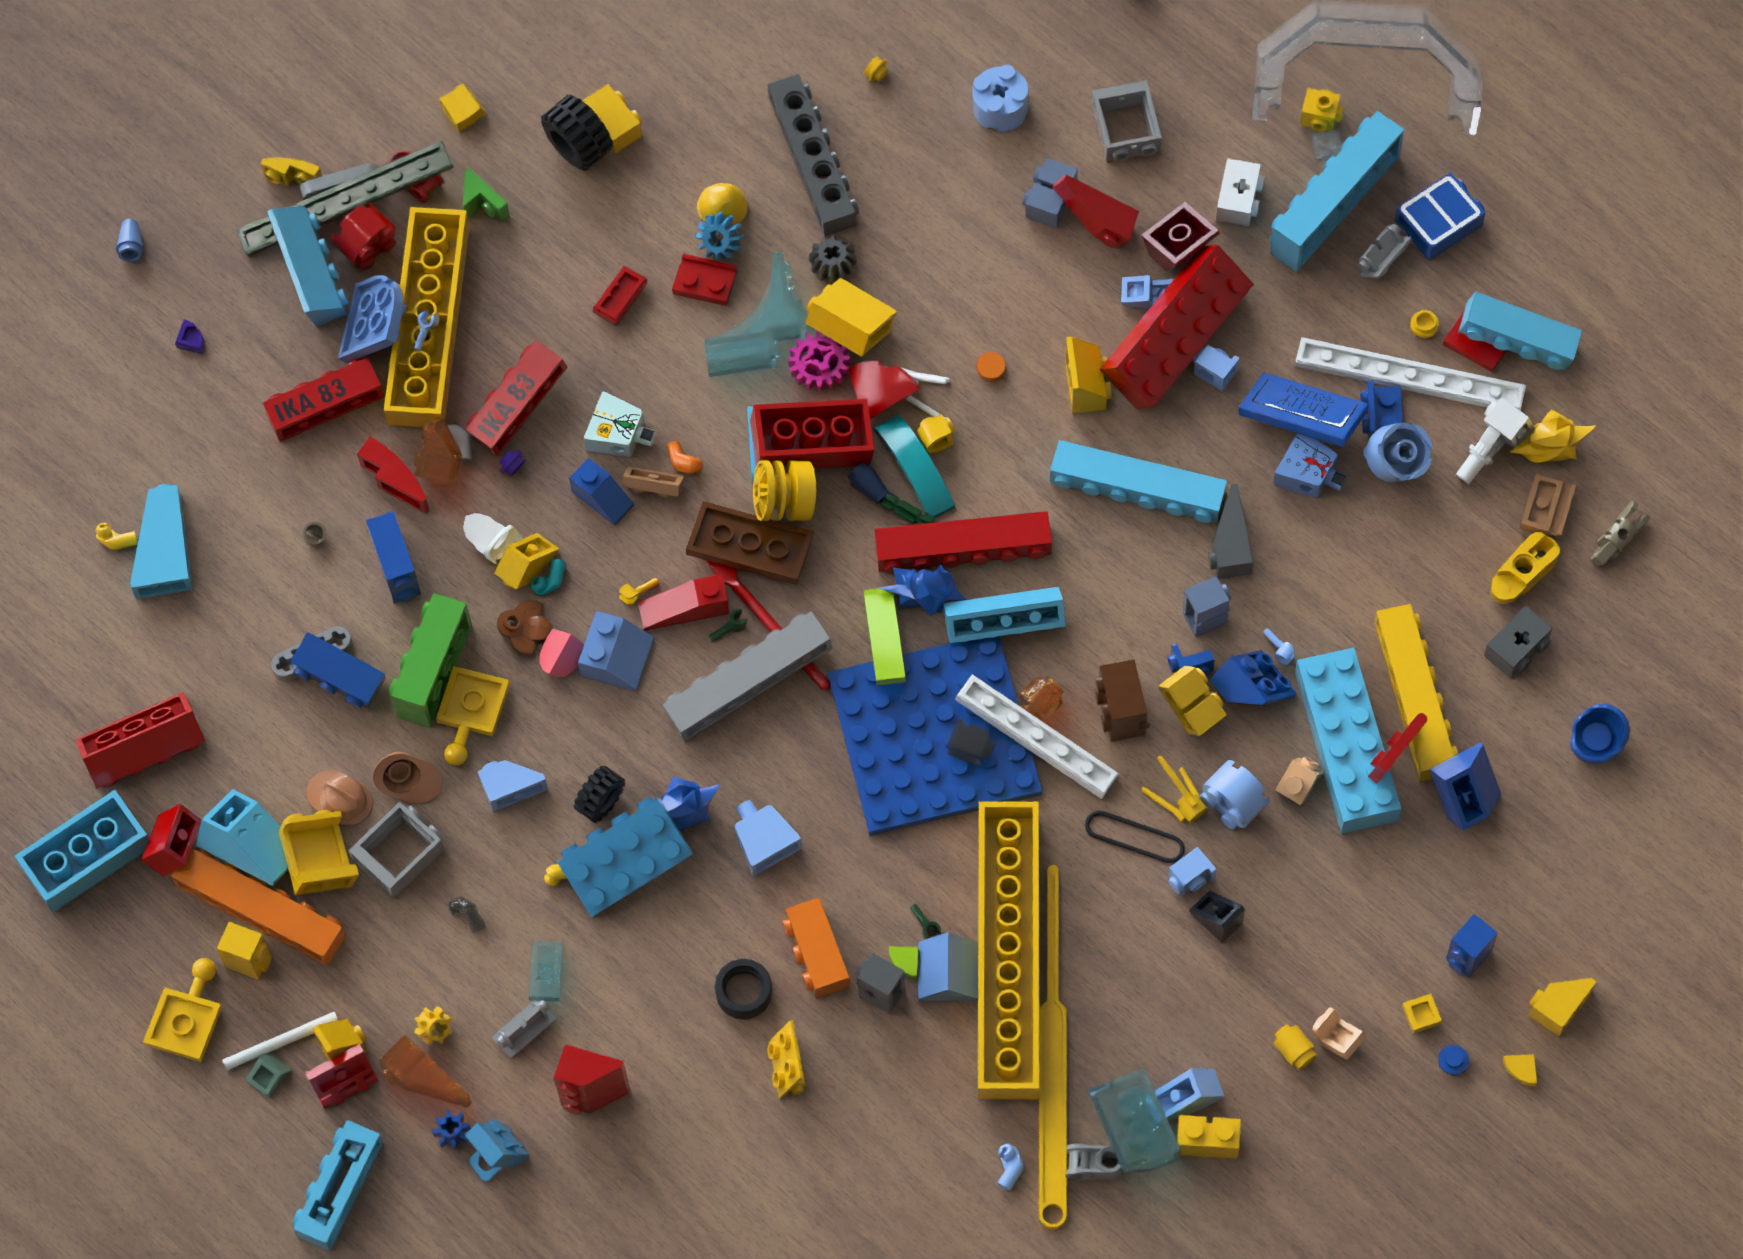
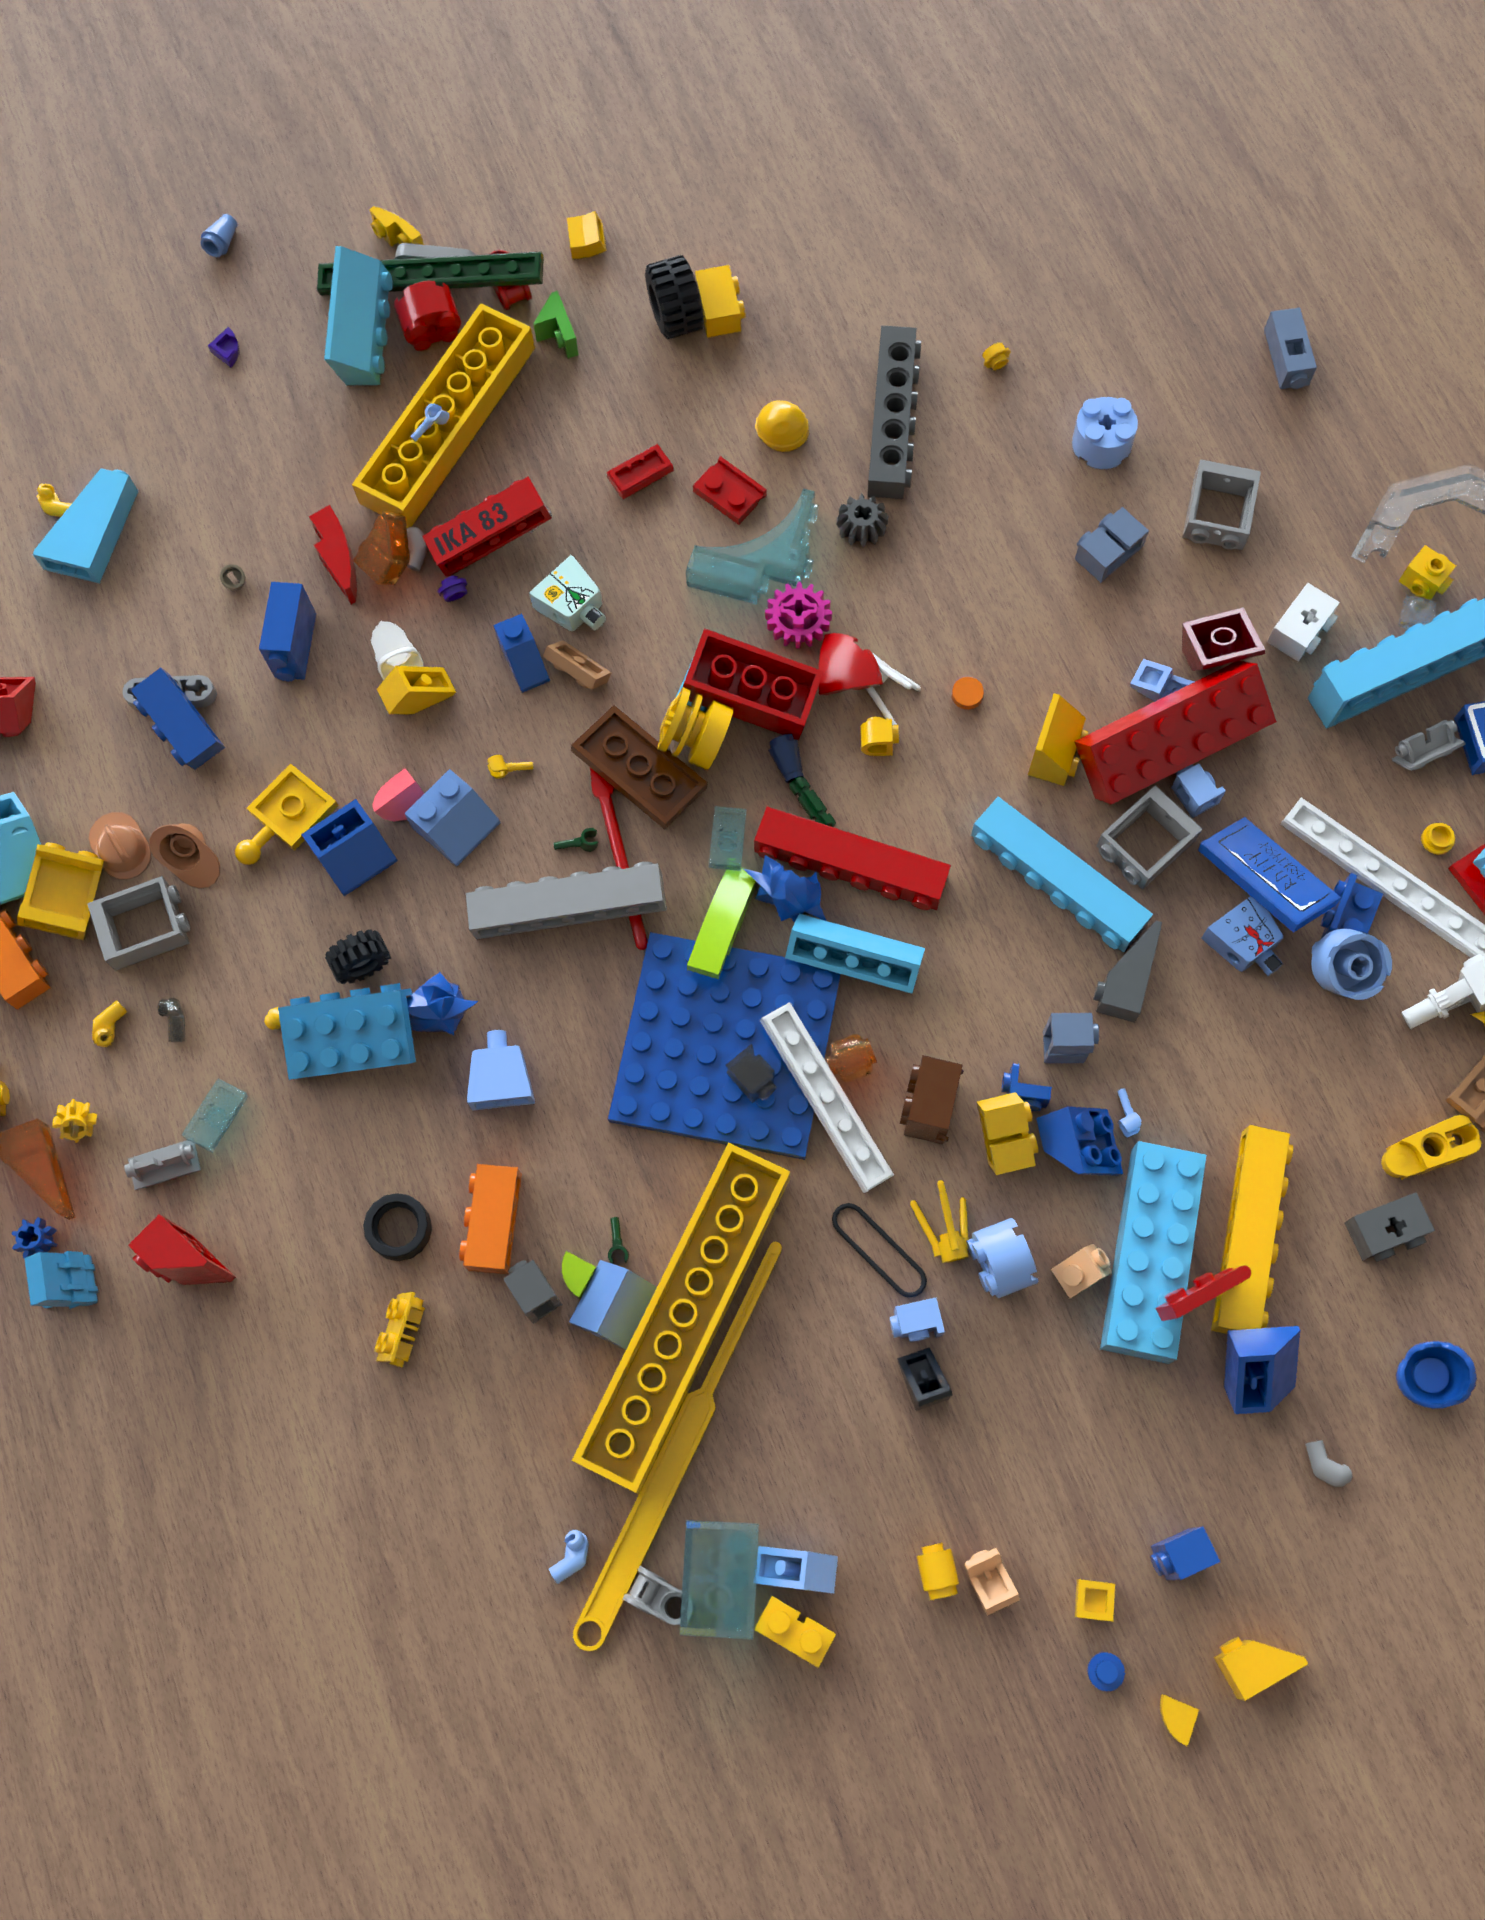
camera: 25 degrees right, 5 degrees up
red brick [263,357,384,442] -> none
medium blue plate [338,275,406,363] -> none
bright green brick [389,593,472,728] -> none
light blue slope [477,760,548,812] -> none
dark orange plate [497,600,554,655] -> none
teal arm [530,559,566,596] -> none
red slope [638,574,729,631] -> none
orange arm [666,441,703,475] -> none
dark azure gear [695,212,745,261] -> none
yellow brick [805,278,897,357] -> none
teal slope [874,415,955,518] -> none
red slope [1053,175,1139,249] -> none
none -> yellow arm [92,1000,128,1047]
none -> blue slope [301,799,398,896]
none -> clear light blue plate [709,806,747,871]
none -> light grey window [1096,785,1202,890]
none -> light grey arm [1305,1440,1353,1487]

